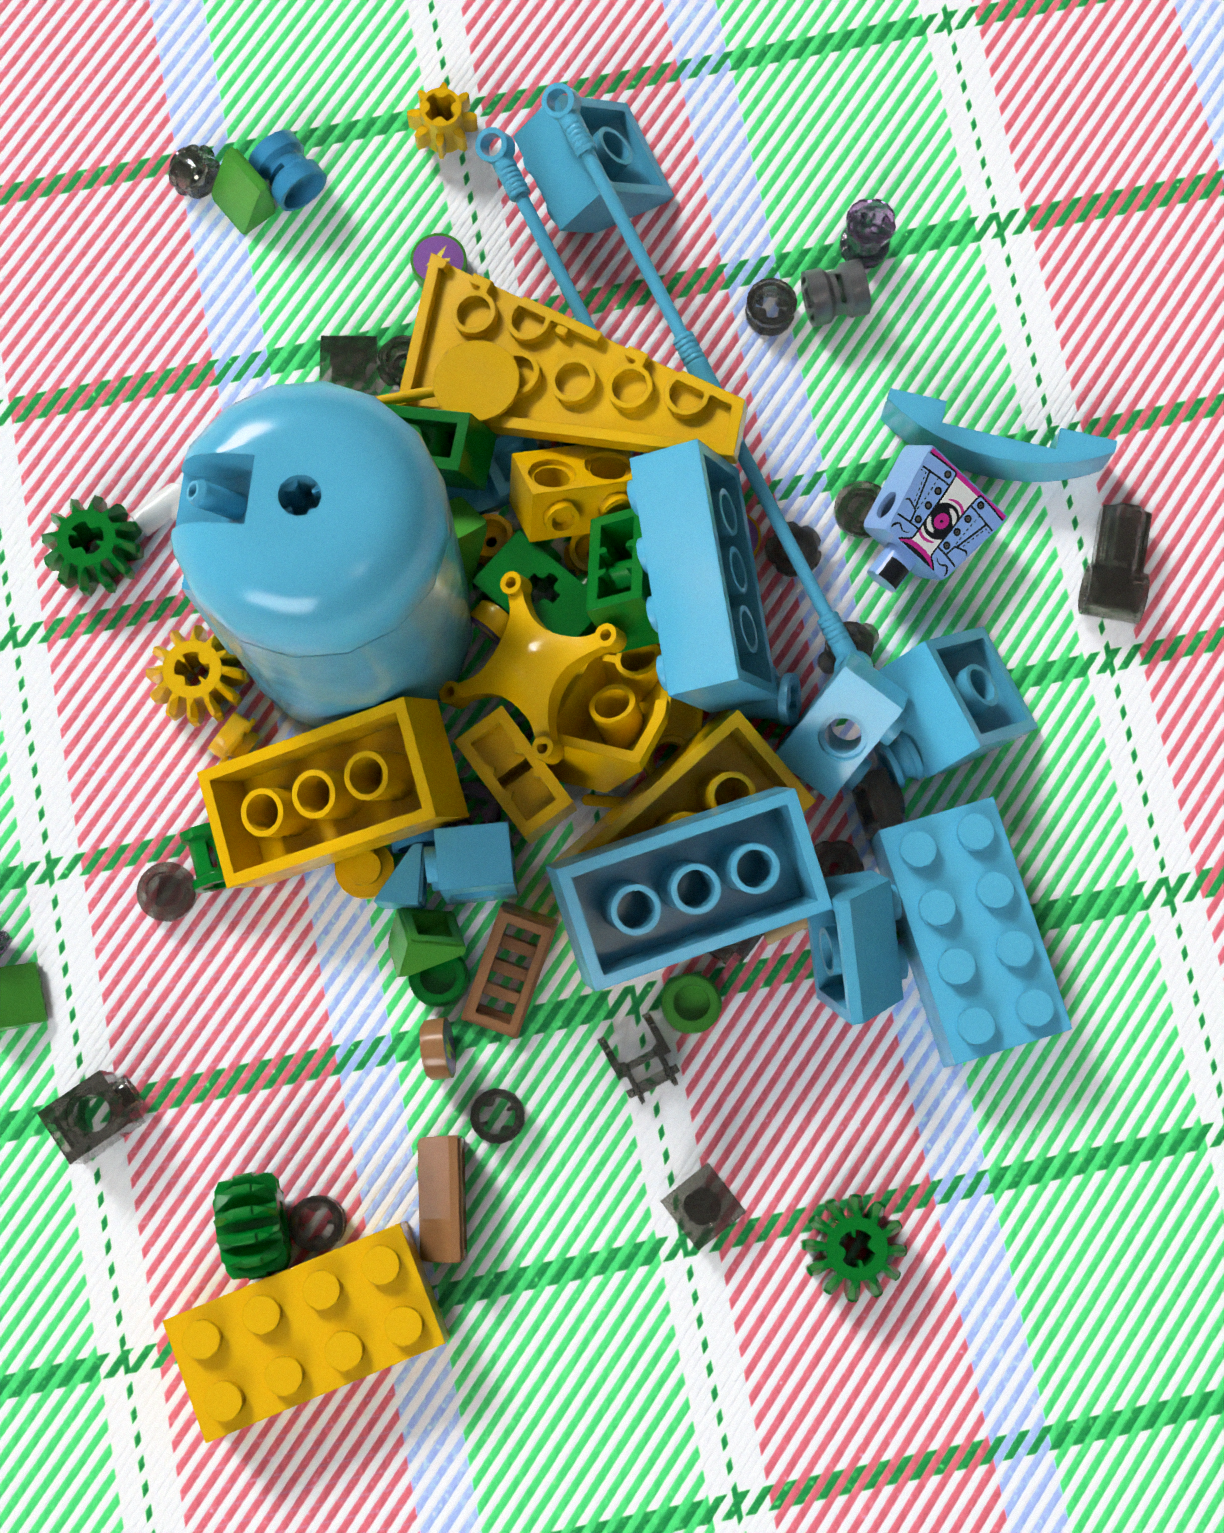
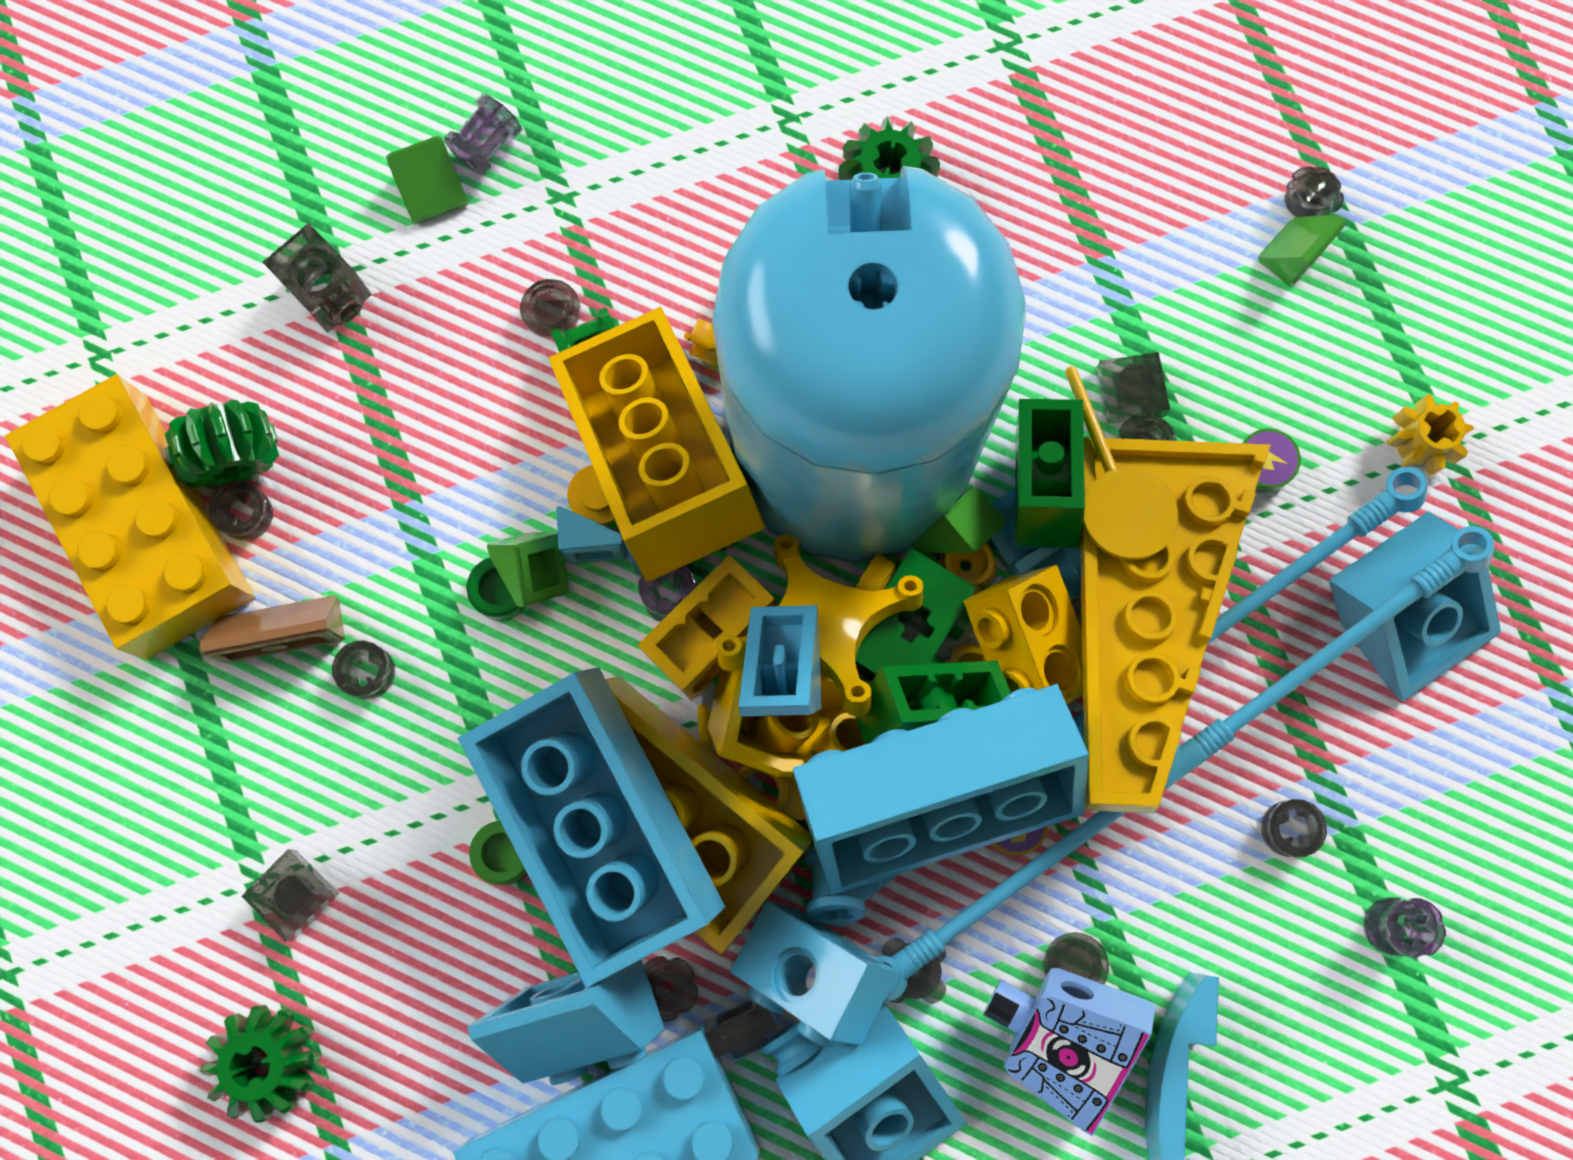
camera: 85 degrees right, 0 degrees up
dark azure wheel [248,130,327,211] -> none
medium nougat tile [420,1017,456,1081] -> none
medium azure brick [424,821,519,905] -> none
medium nougat slope [461,901,559,1039] -> none
clear smoke piece [597,1012,680,1105] -> none
clear smoke plate [765,521,822,577] -> none
flat silver wheel [800,259,871,327] -> none
none -> medium azure slope [738,605,822,716]

